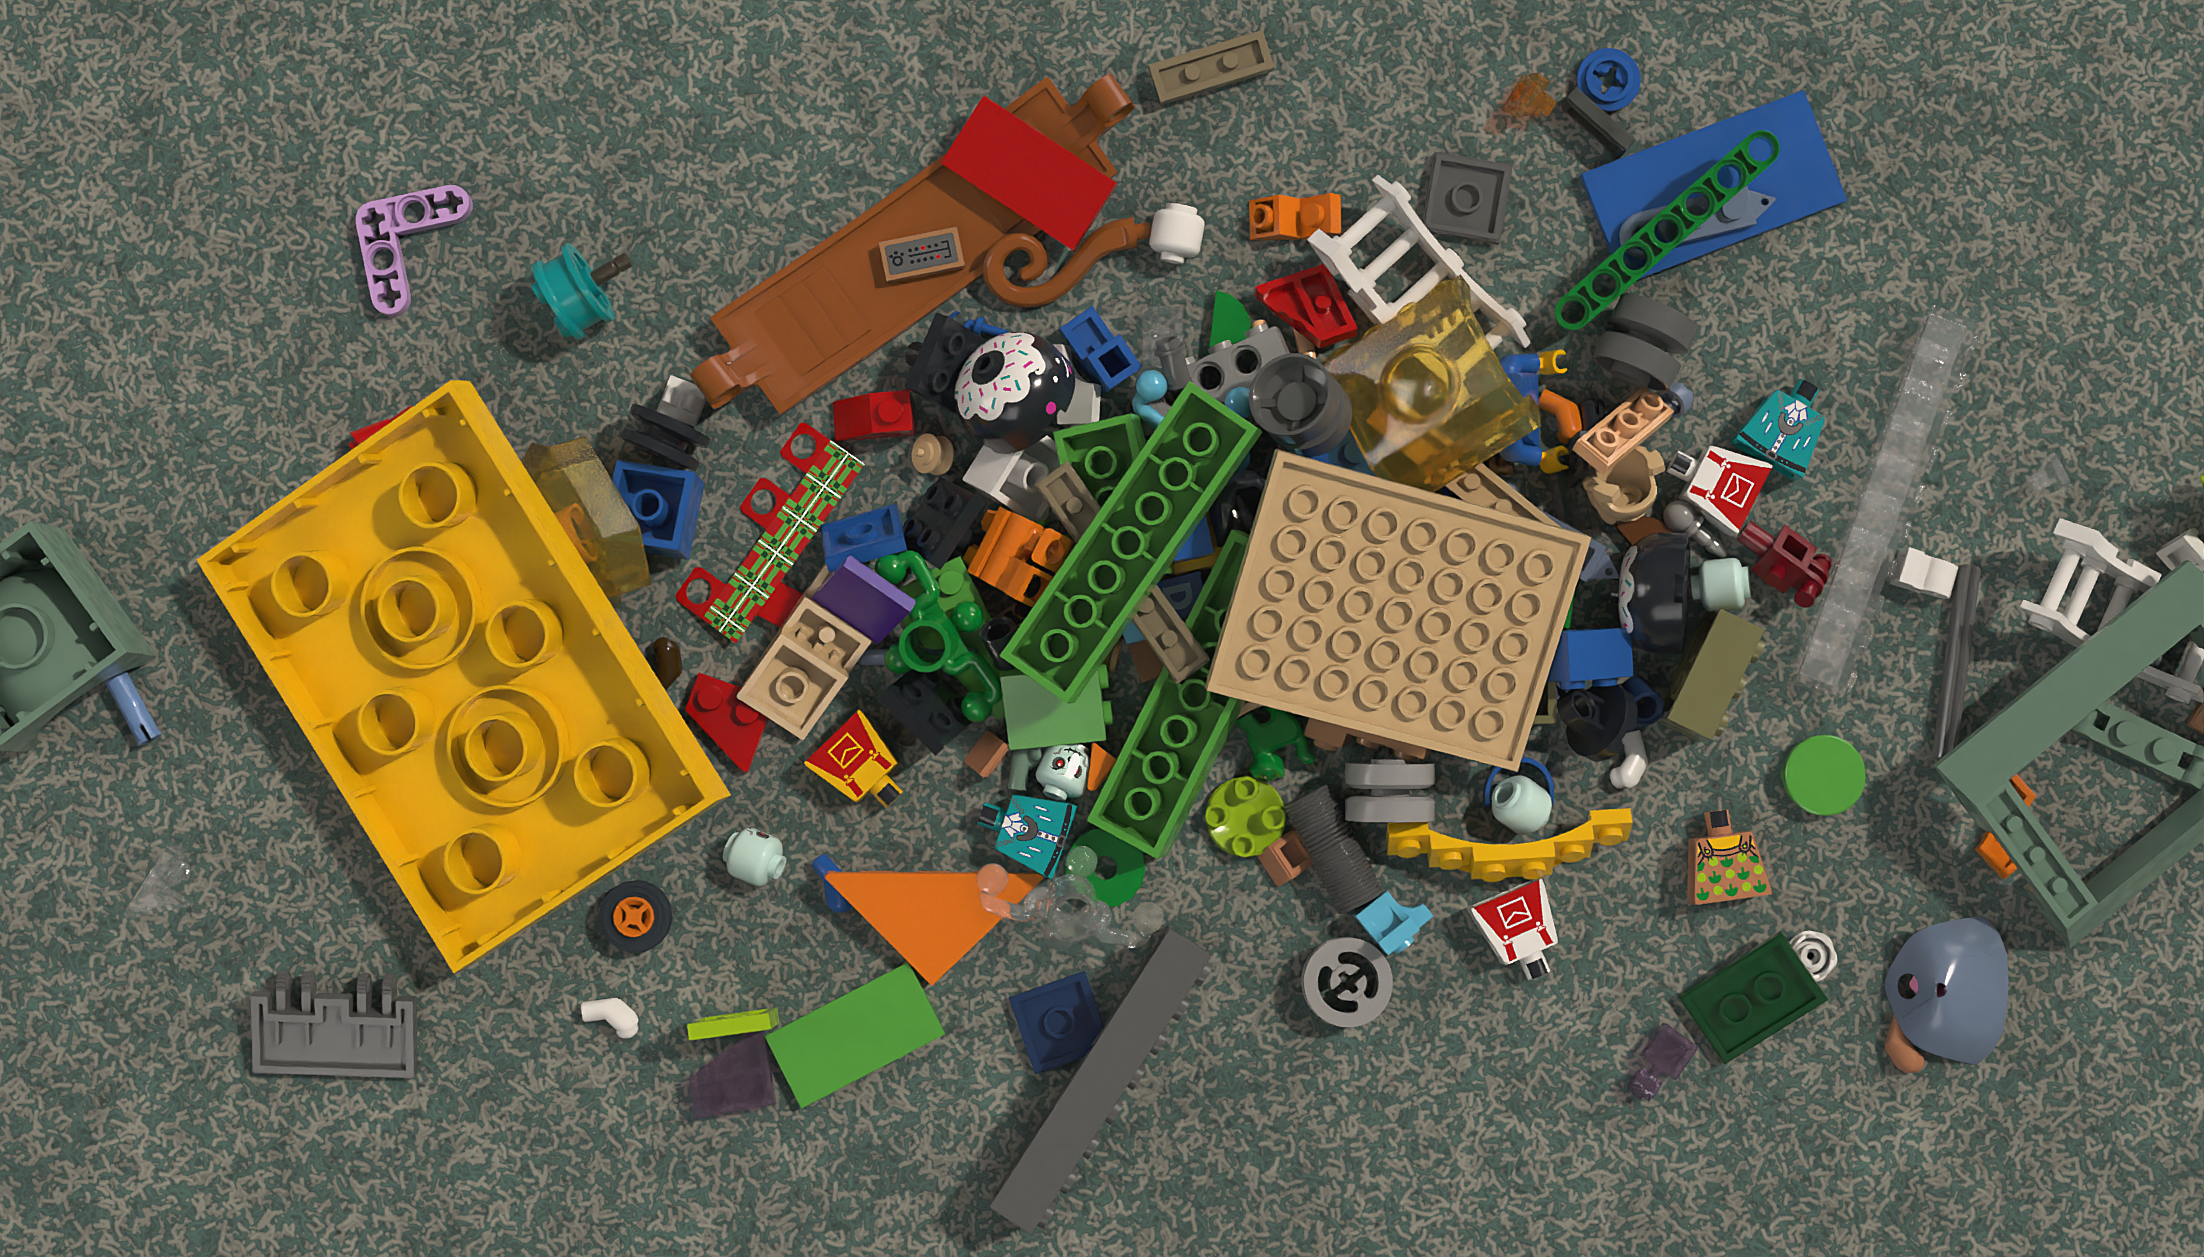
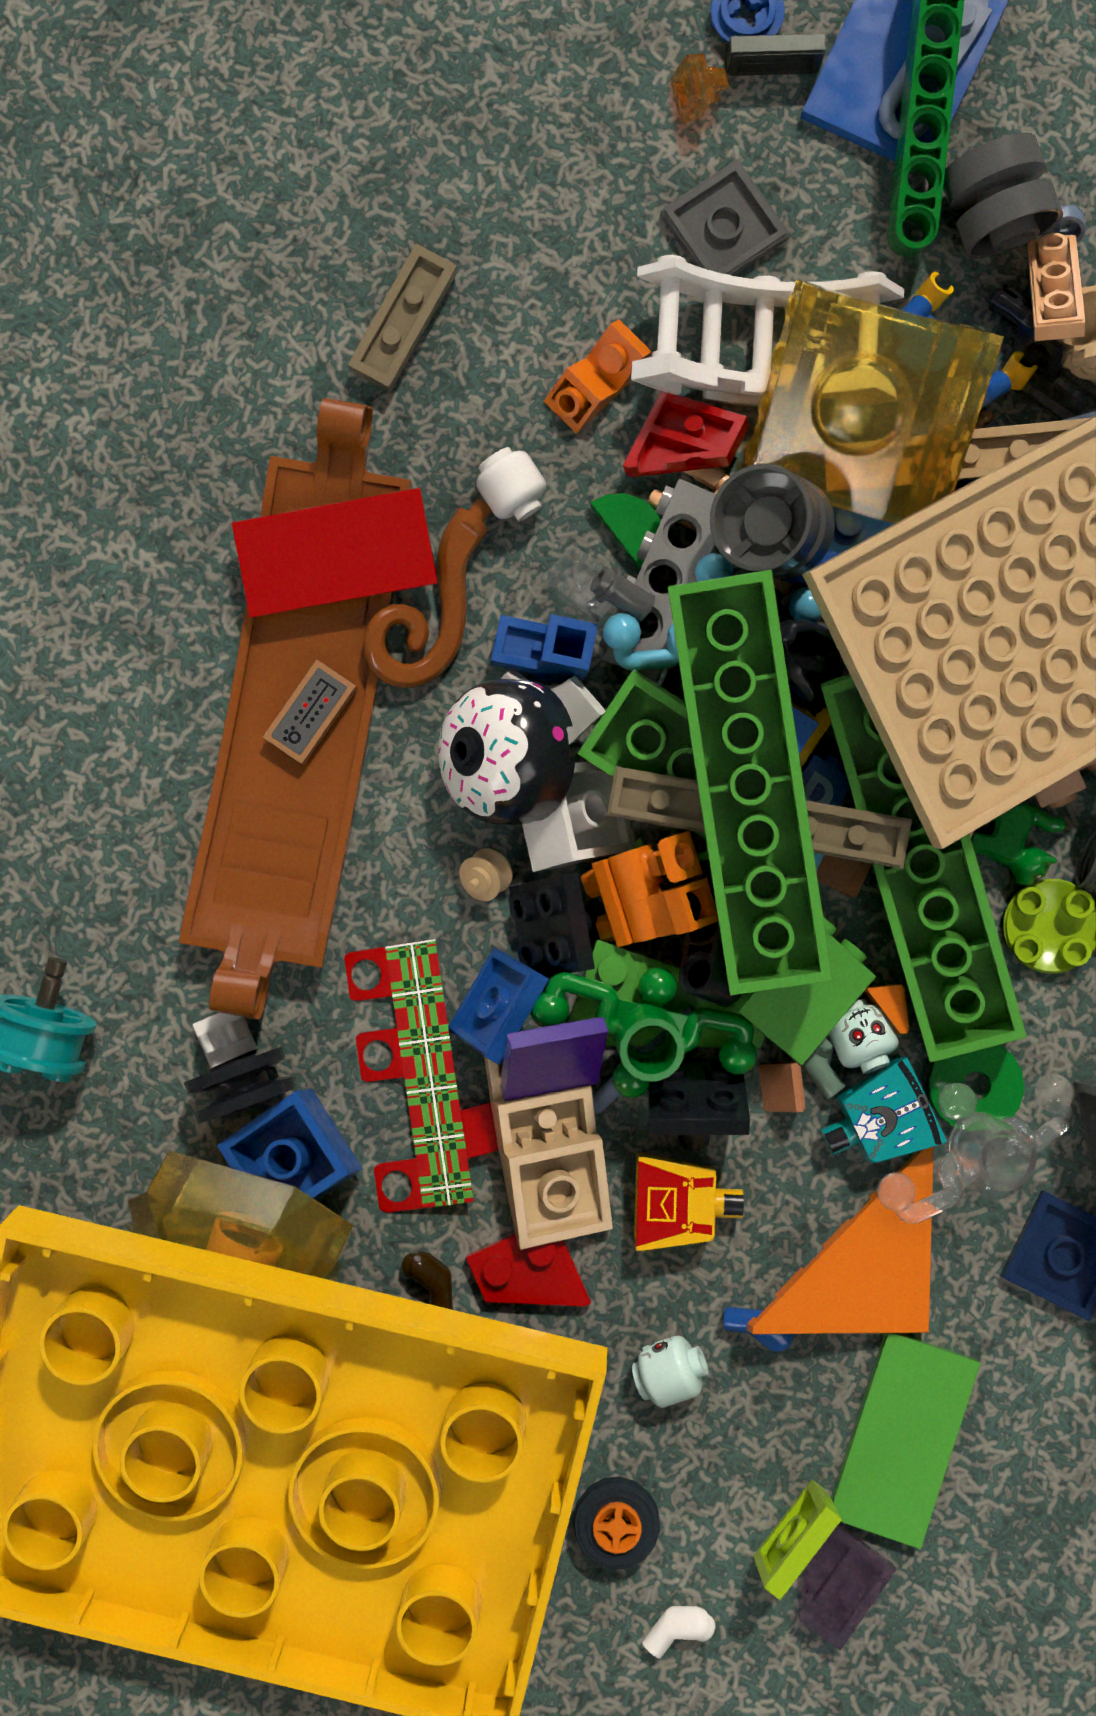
camera: 45 degrees left, 0 degrees up
red slope [833,390,915,442] -> none
black plate [904,313,987,415] -> none
blue hand [949,311,1008,337] -> none
orange arm [1539,389,1583,444] -> none

